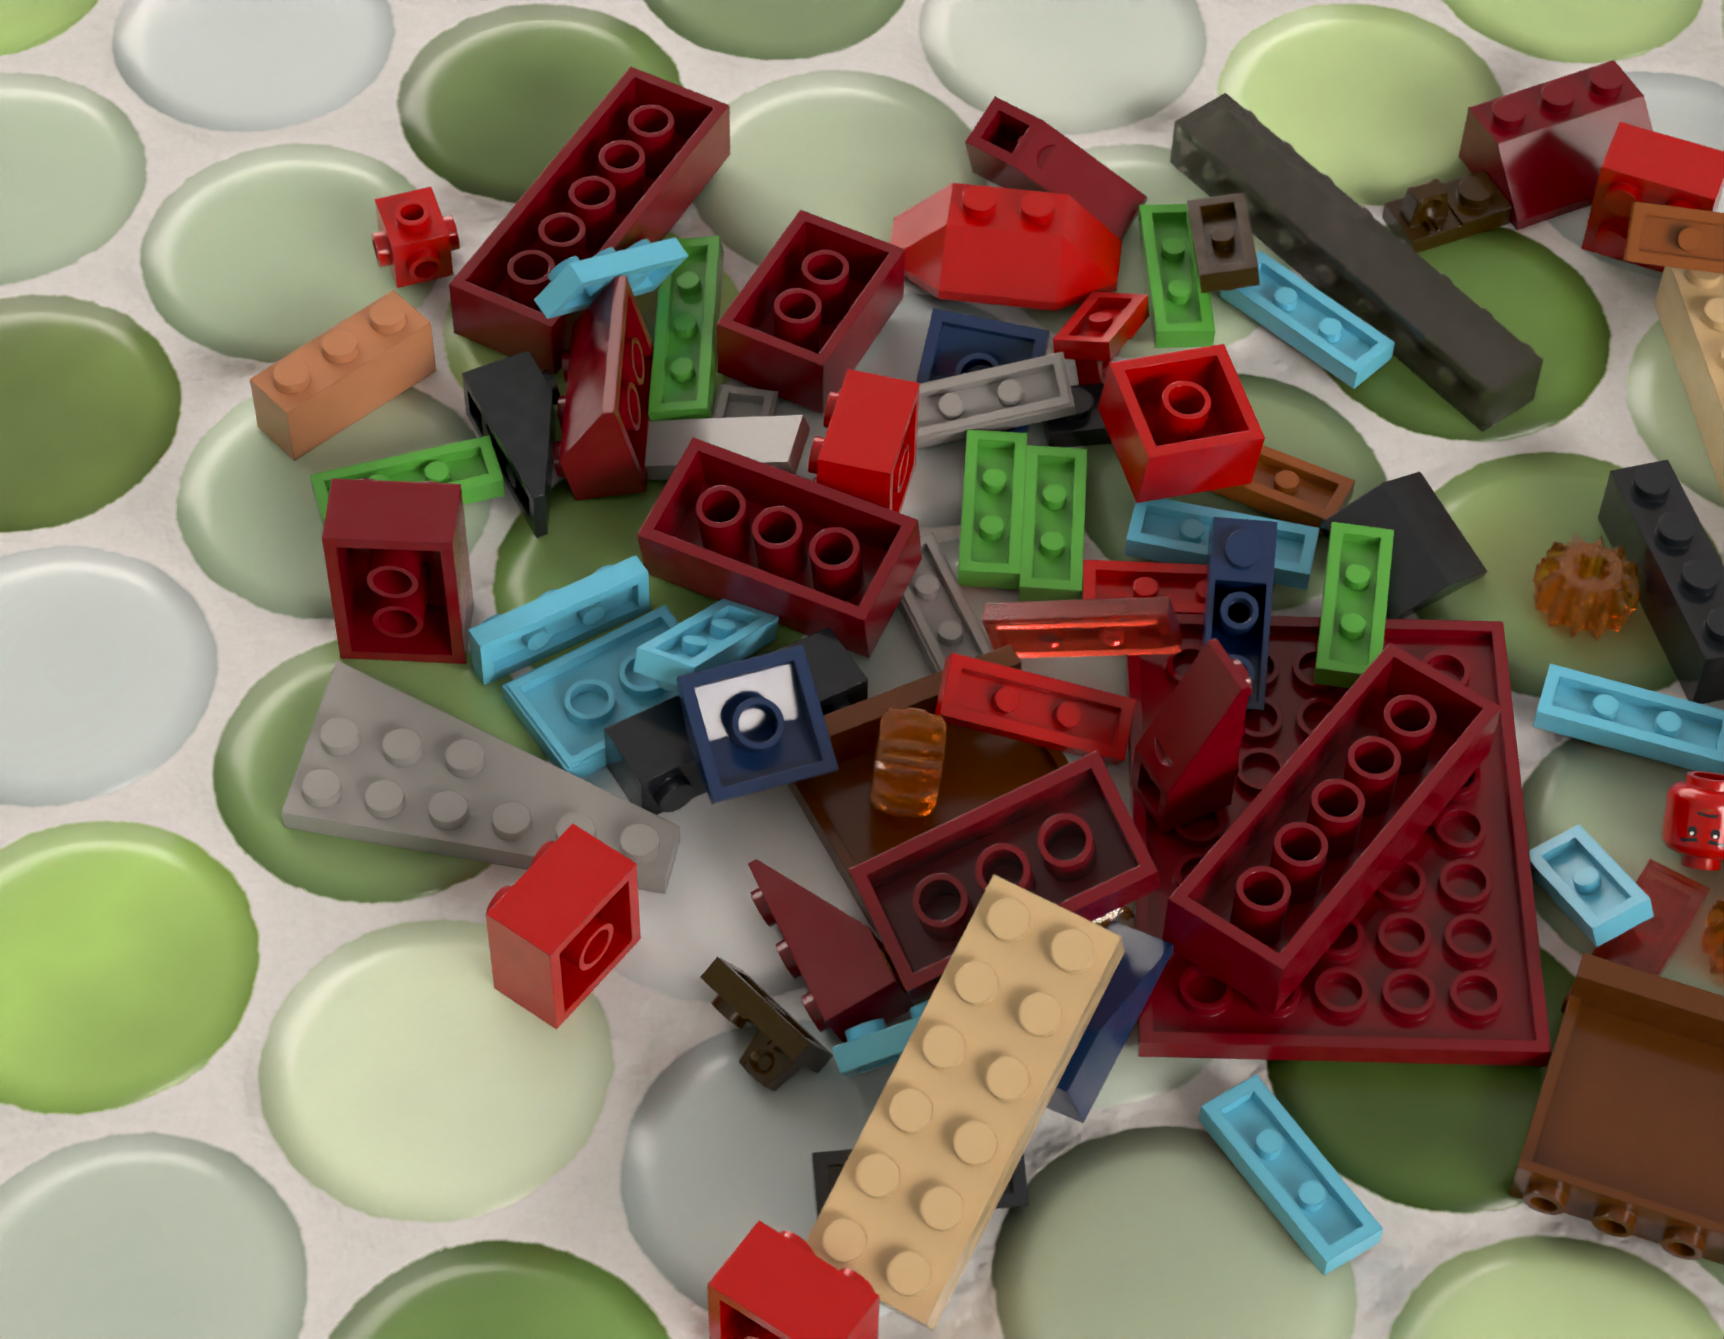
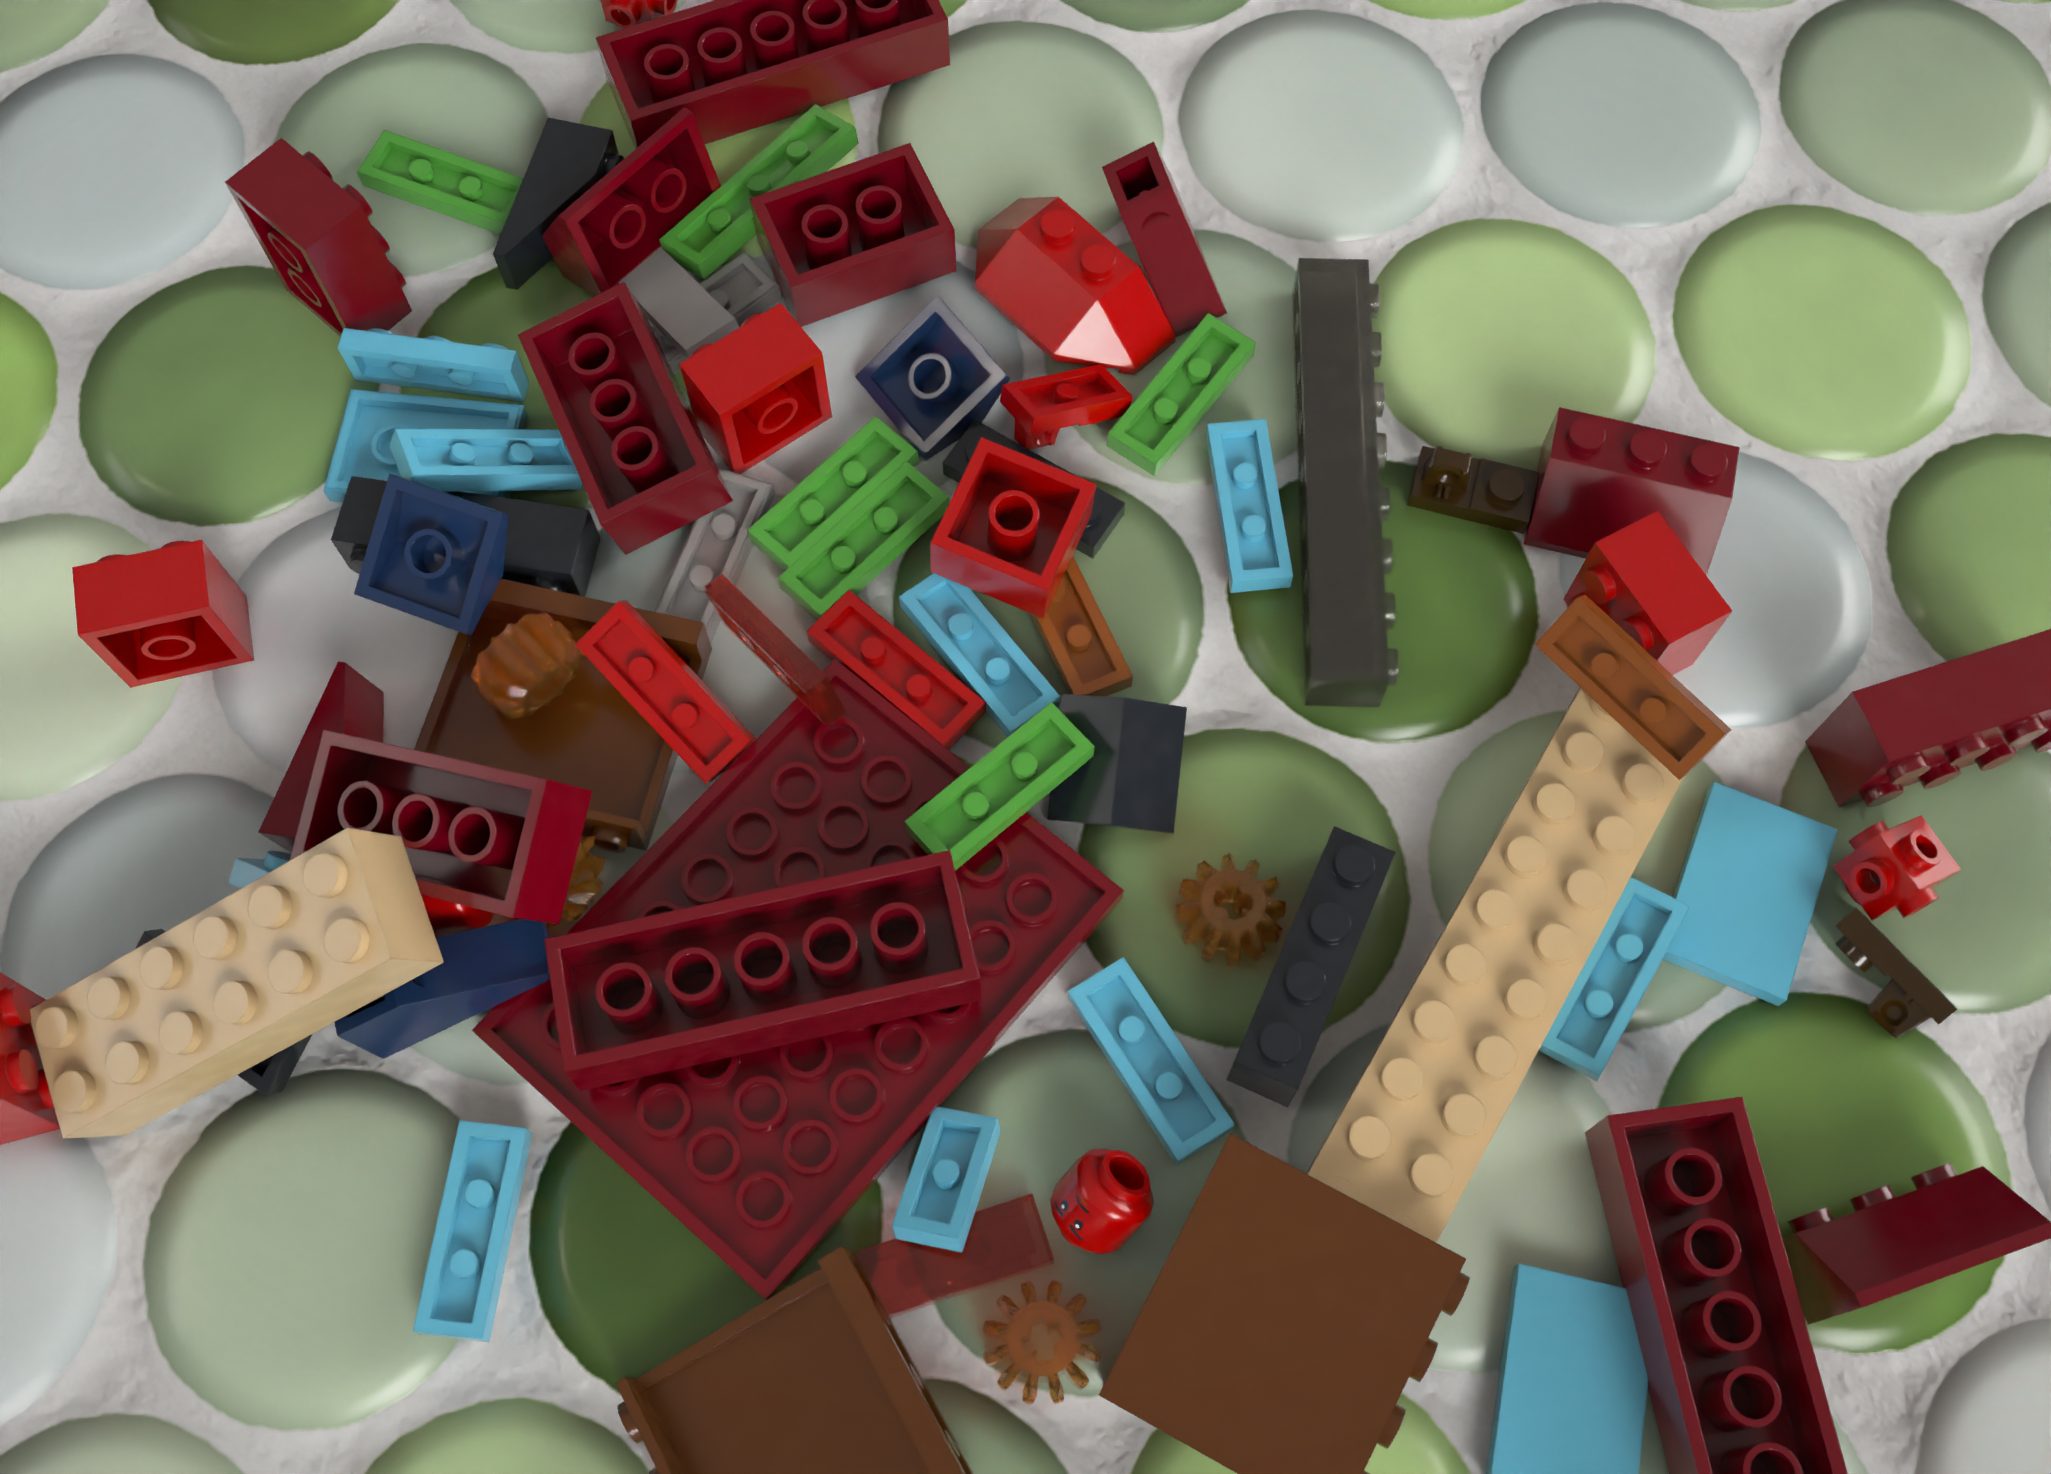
camera: 40 degrees right, 15 degrees up
nougat brick [250,290,436,461] -> none
light grey wing [281,660,680,894] -> none
medium azure plate [534,237,688,319] -> none
dark brown hinge [700,956,834,1091] -> none
light grey tile [917,352,1076,449] -> none
dark red slope [1130,638,1252,833] -> none
dark brown hinge [1187,193,1260,293] -> none
dark blue slope [1202,517,1278,712] -> none

